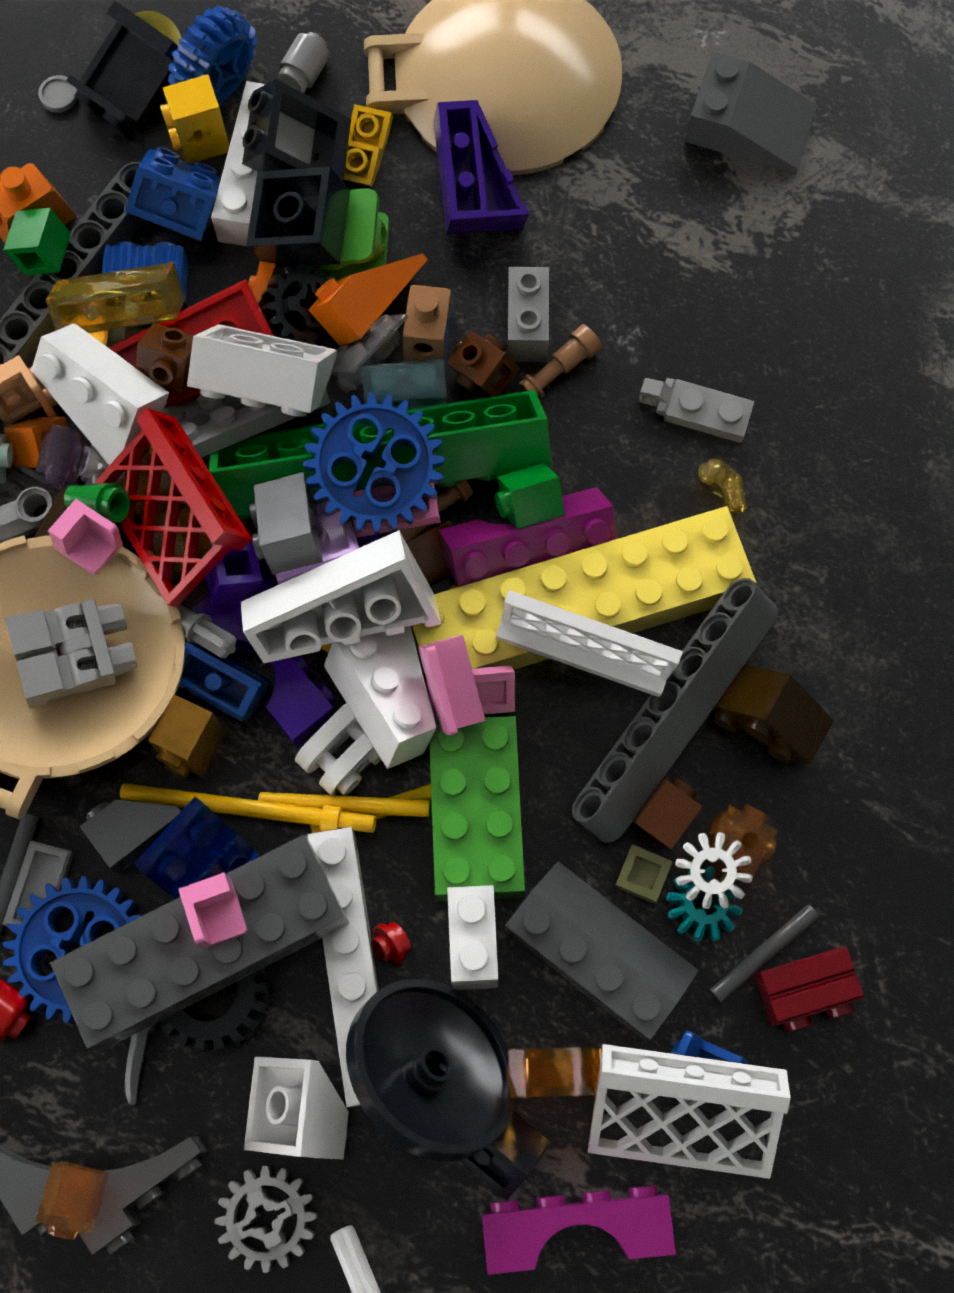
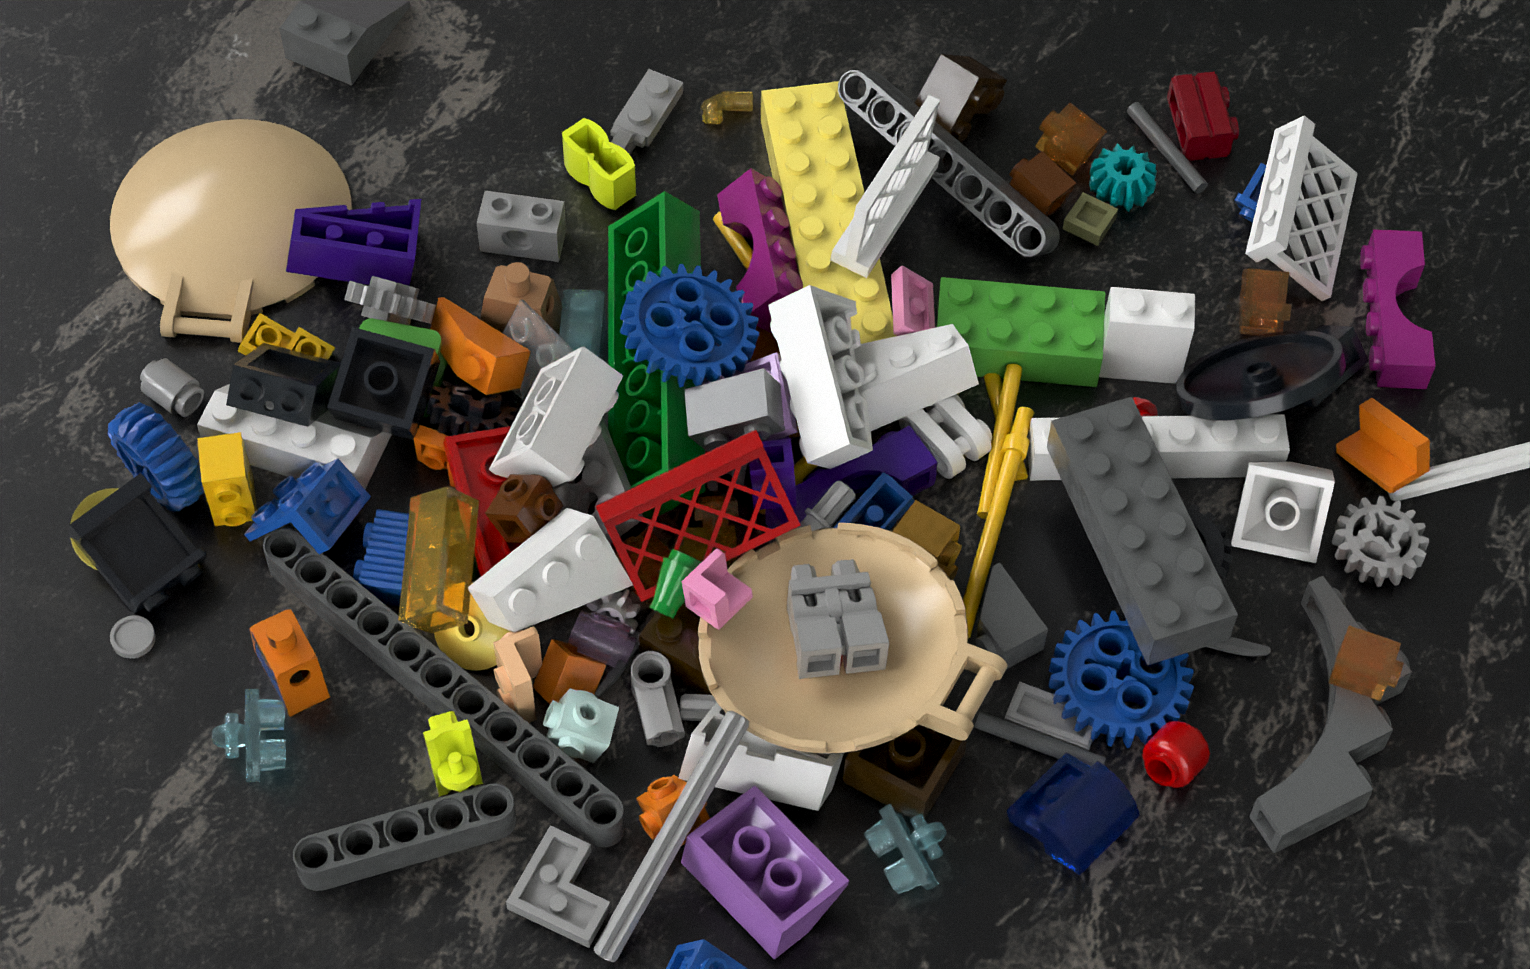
camera: 85 degrees left, 15 degrees down
green brick [3,208,71,275] -> none
clear blue brick [134,797,259,900] -> none
bright pink panel [178,873,248,949] -> none
bright pink panel [418,635,486,735] -> none
reddish brown brick [447,330,520,397] -> none
green brick [495,462,565,530] -> none
dark grey slope [505,861,699,1042] -> none
medium nougat piece [518,324,602,399] -> none
white gear [675,832,752,909] -> none
none -> light grey gear [344,276,436,325]
none -> neon yellow brick [562,118,636,210]
none -> orange panel [1336,398,1430,493]

